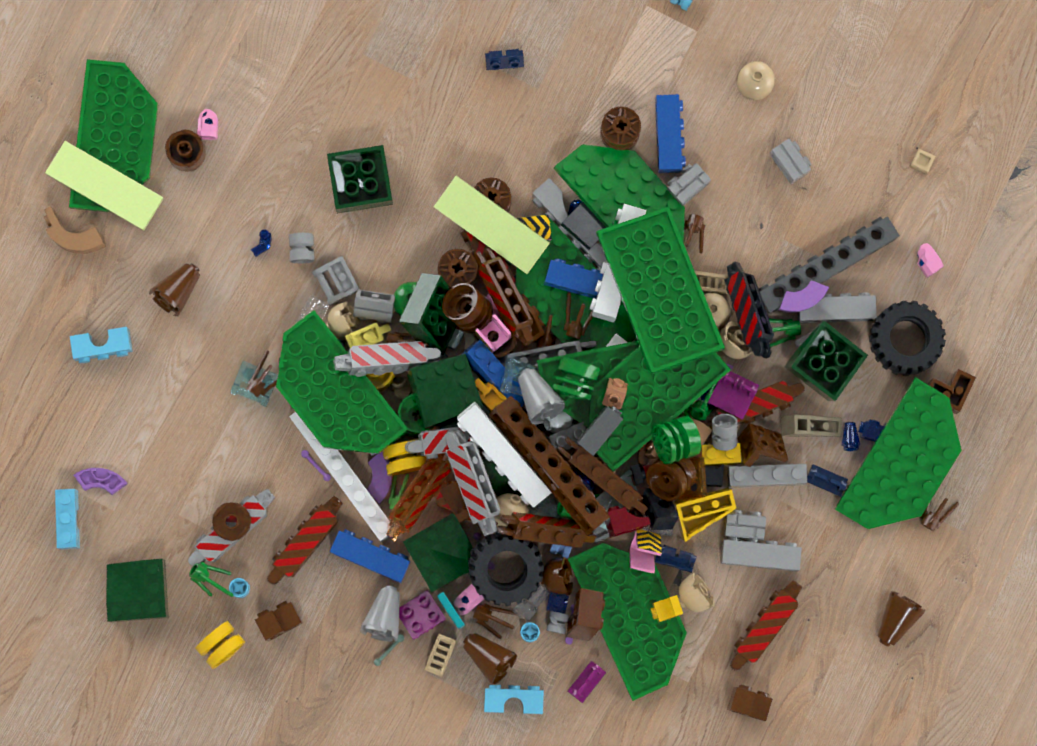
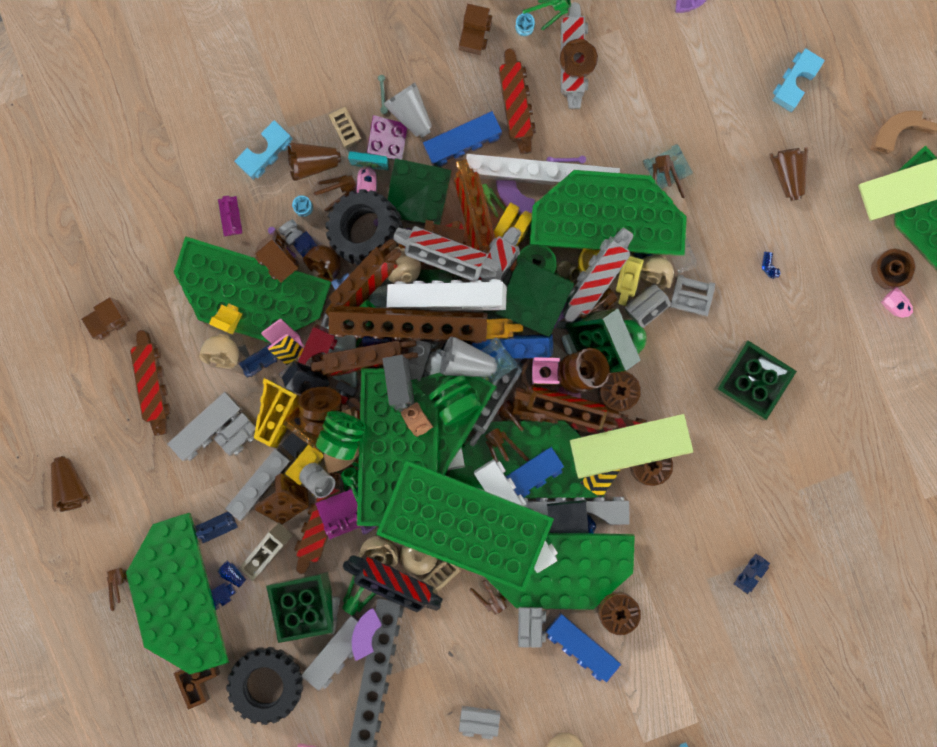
camera: 135 degrees right, 5 degrees up
light grey wheel [289,233,315,264] -> none
clear piece [512,584,549,623] -> none

